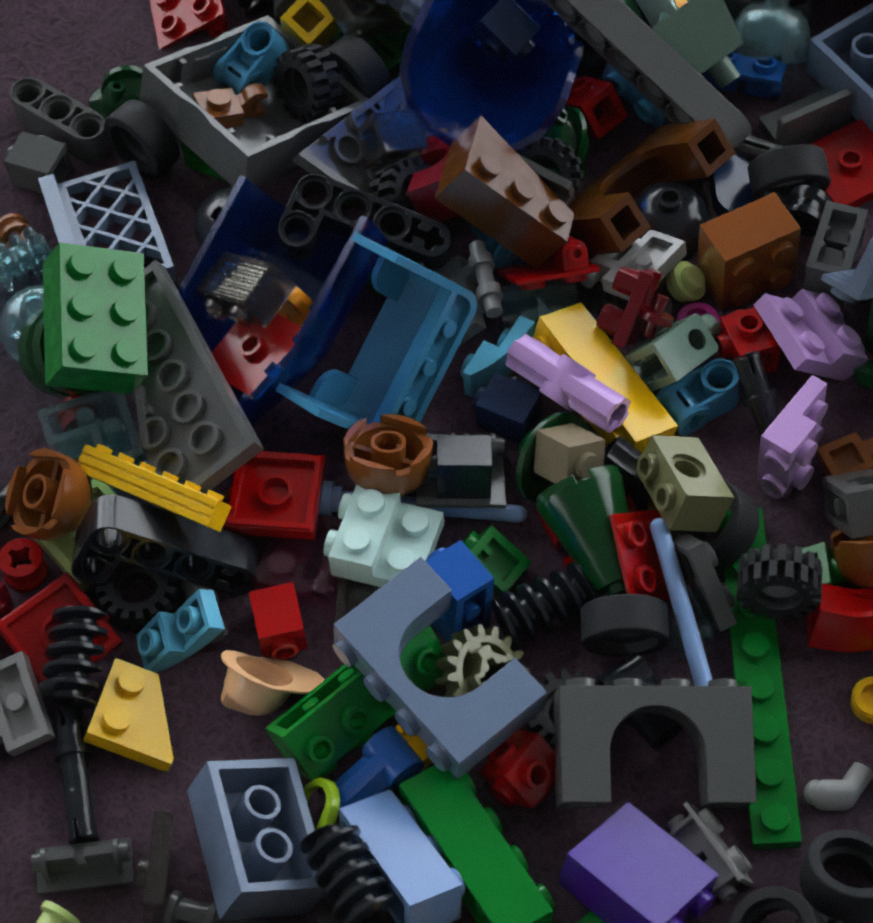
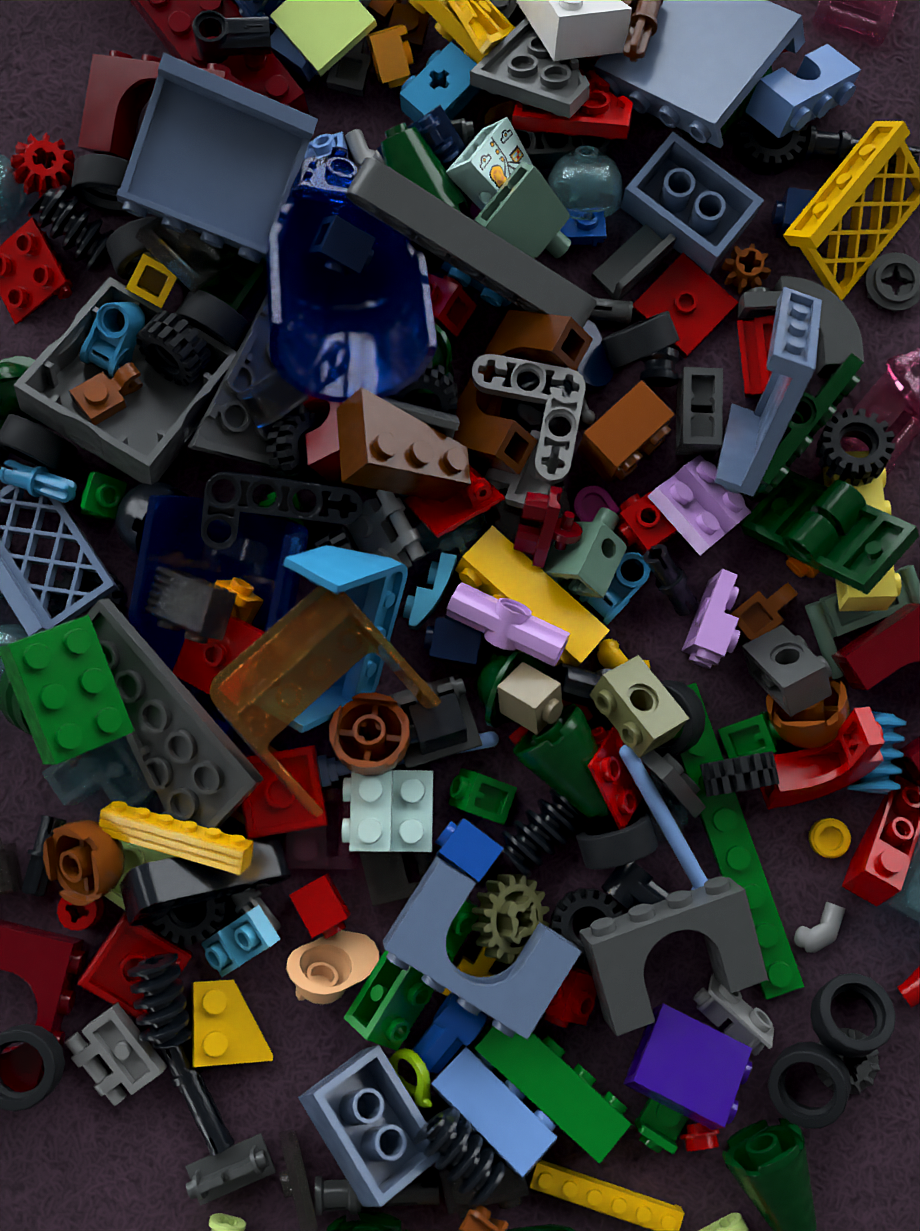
camera: 20 degrees left, 25 degrees up
yellowish green plate [666,261,705,303] -> none
none -> dark azure axle [0,460,77,503]
none -> green bracket [80,472,127,520]
none -> clear orange windscreen [209,586,442,817]
none -> light grey beam [472,354,585,484]

